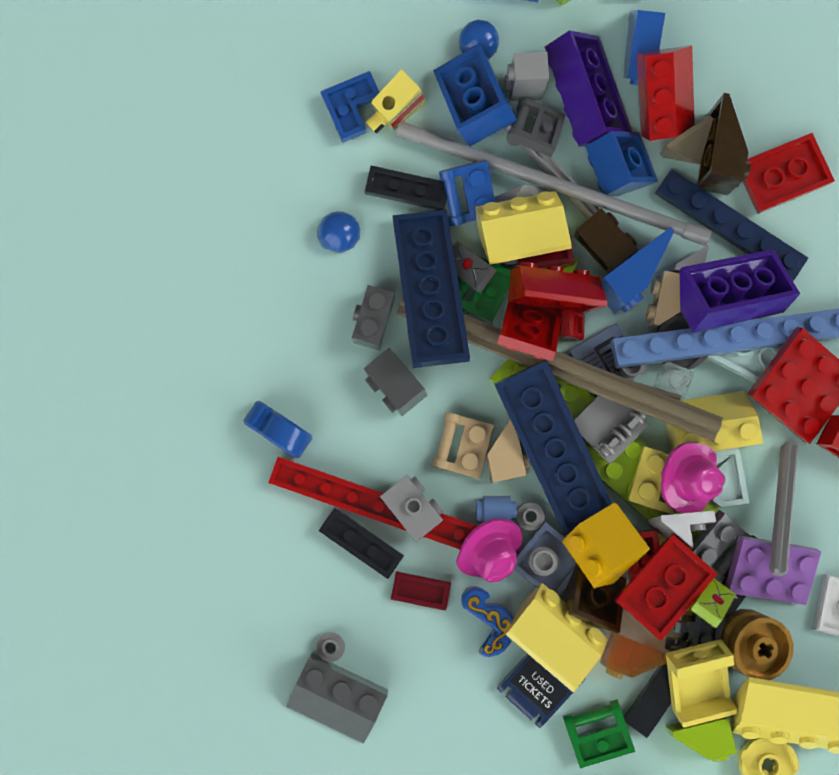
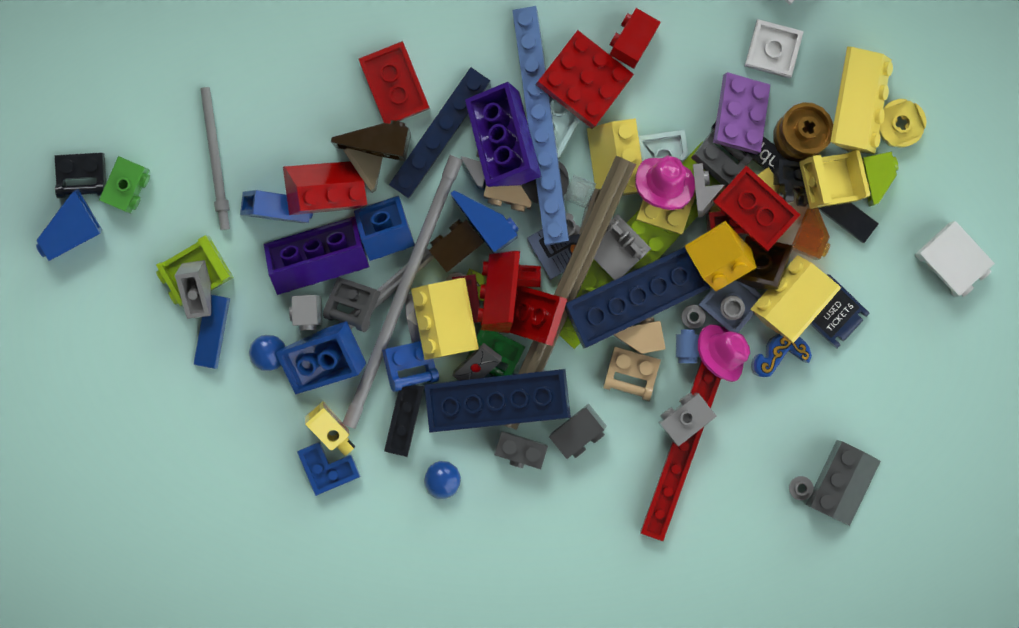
camera: 85 degrees left, 5 degrees up
blue animal [243,400,312,459] -> none
black plate [318,507,404,579] -> none
dark red tile [390,571,451,611] -> none
green plate [563,699,636,769] -> none
lime tile [691,579,736,627] -> none
light grey axle [769,443,798,576] -> none

